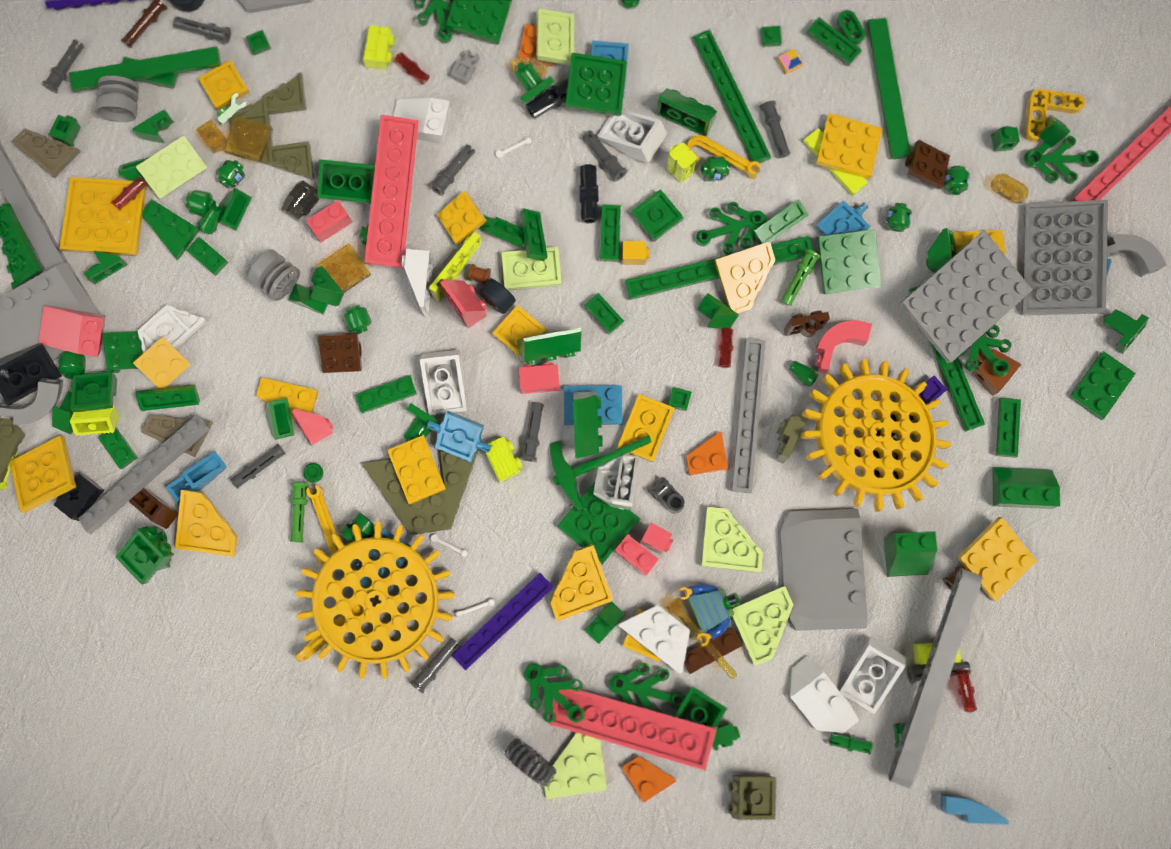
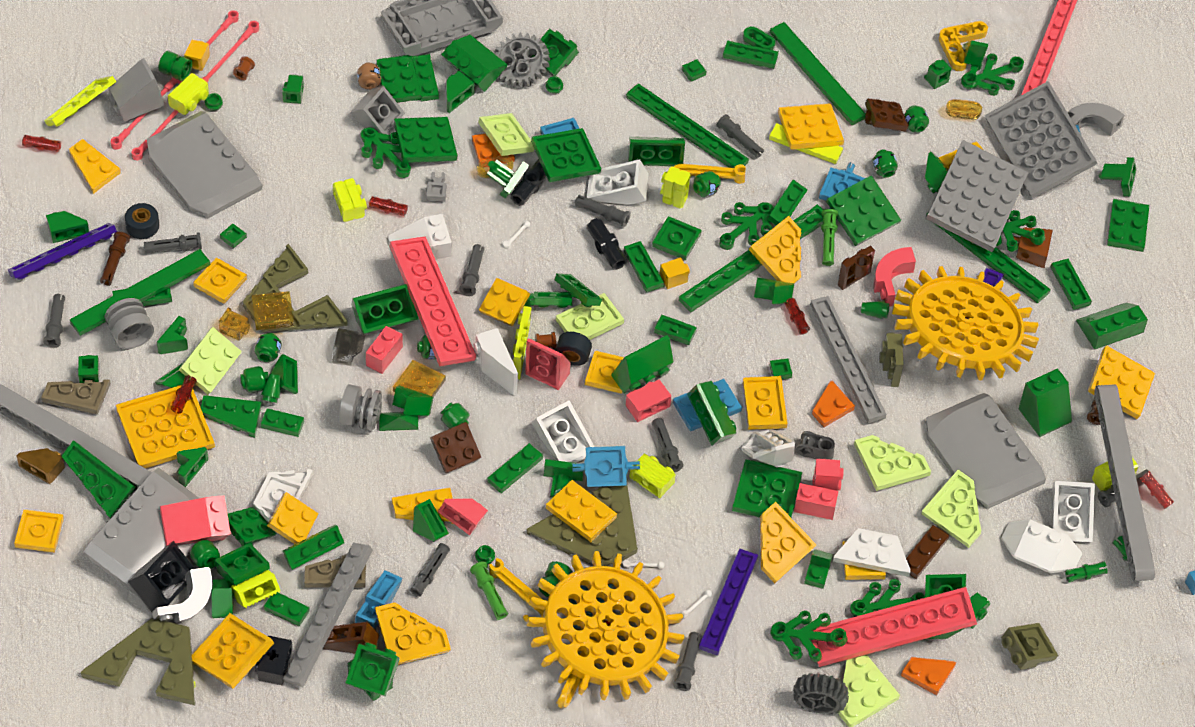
camera: 30 degrees left, 25 degrees down
plate [216,93,246,124] -> none
green piece [550,435,652,513] -> none
clear yellow piece [666,598,737,679] -> none
torso [677,583,740,647] -> none
tile [777,49,803,75] -> none

